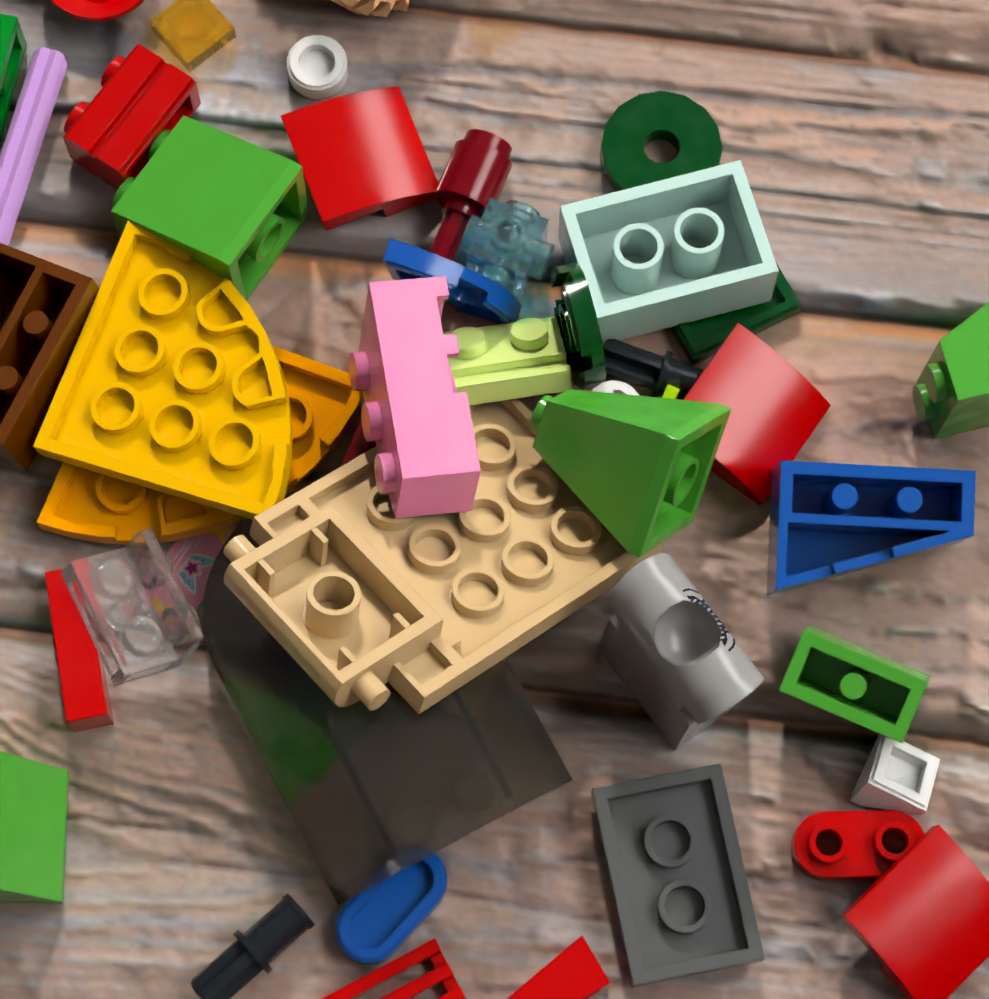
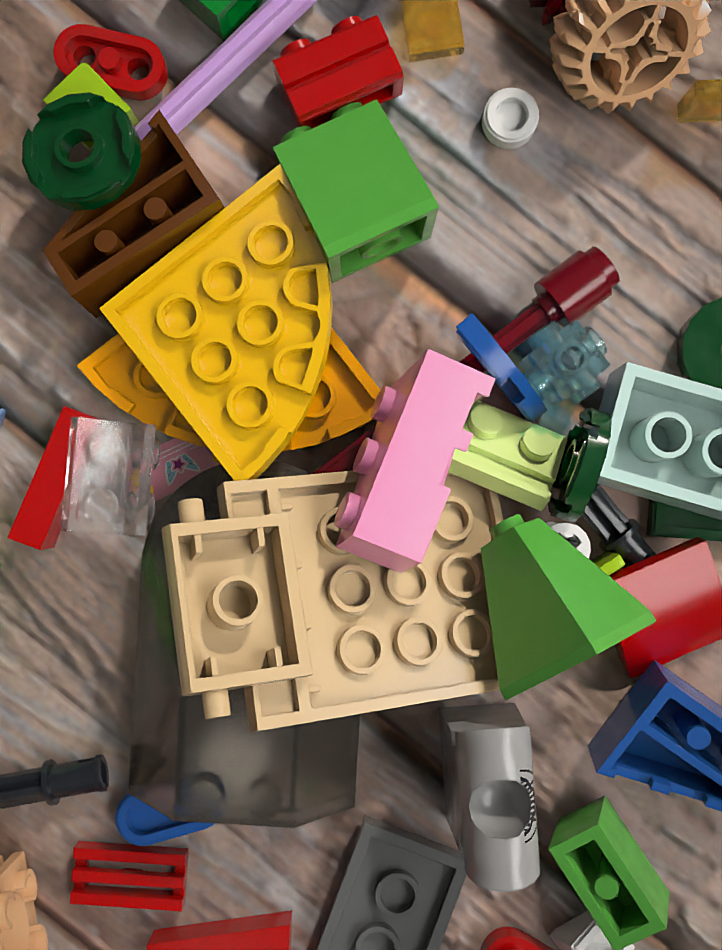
camera: 40 degrees right, 15 degrees up
red slope [281,86,439,231] -> none

